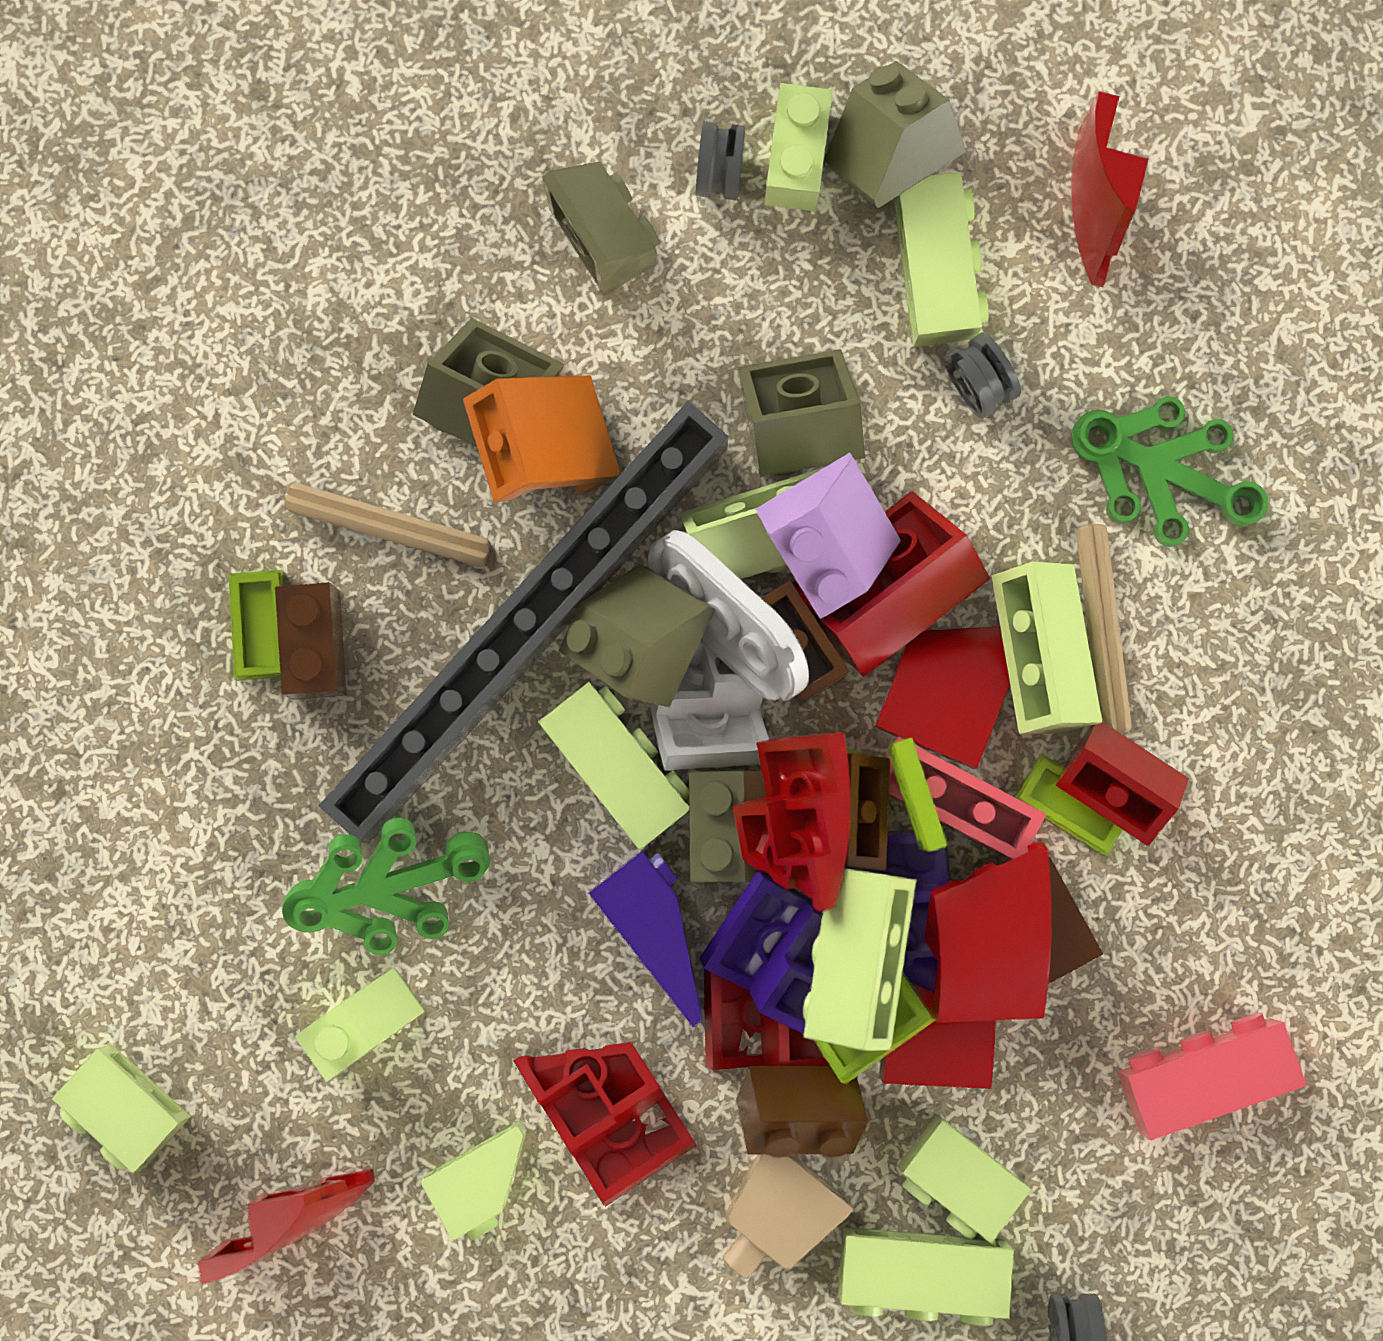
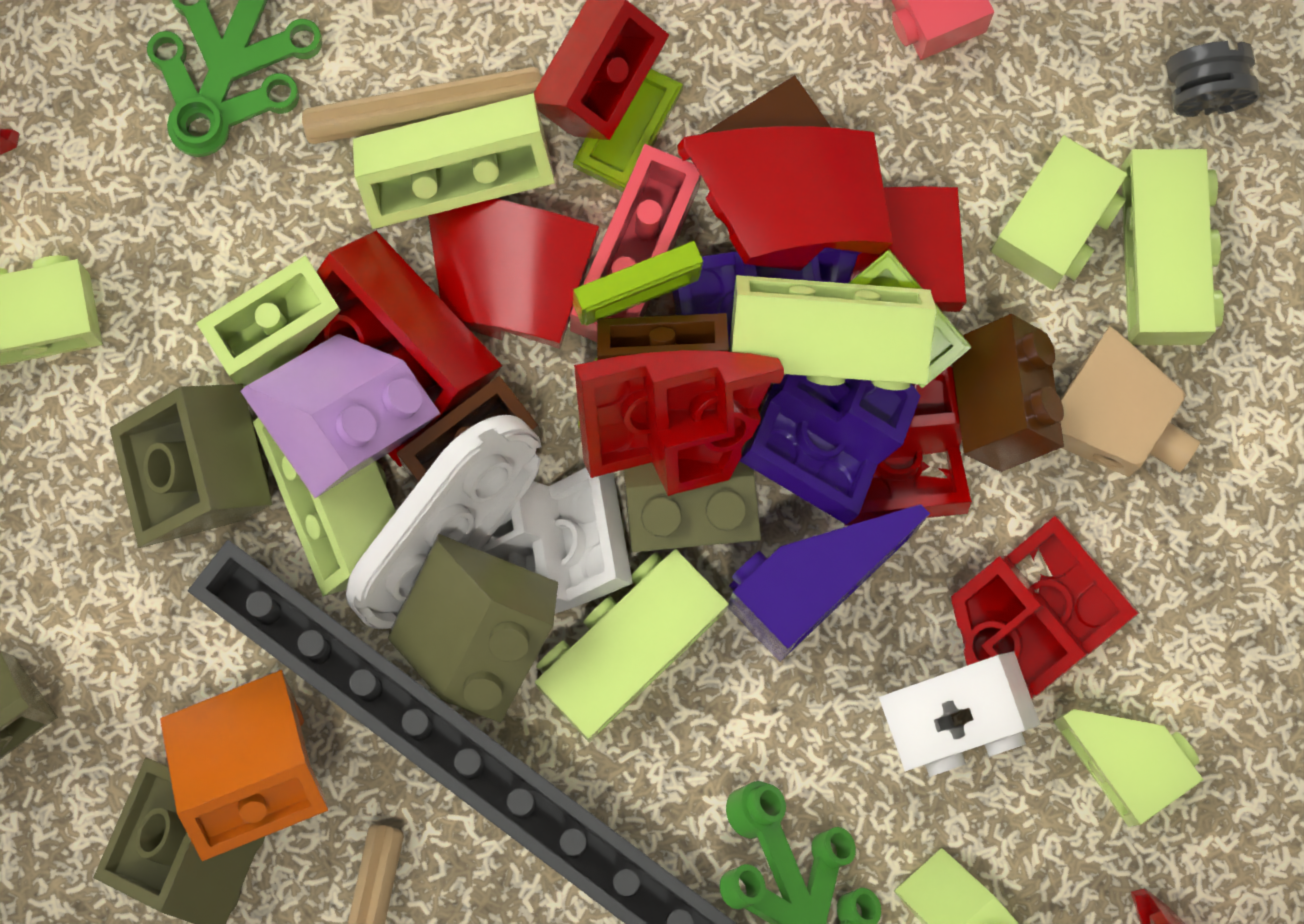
camera: 100 degrees left, 5 degrees down
dark grey wheel [944,332,1021,419] -> none
none -> yellowish green slope [196,255,341,388]
none -> white brick [879,651,1041,777]

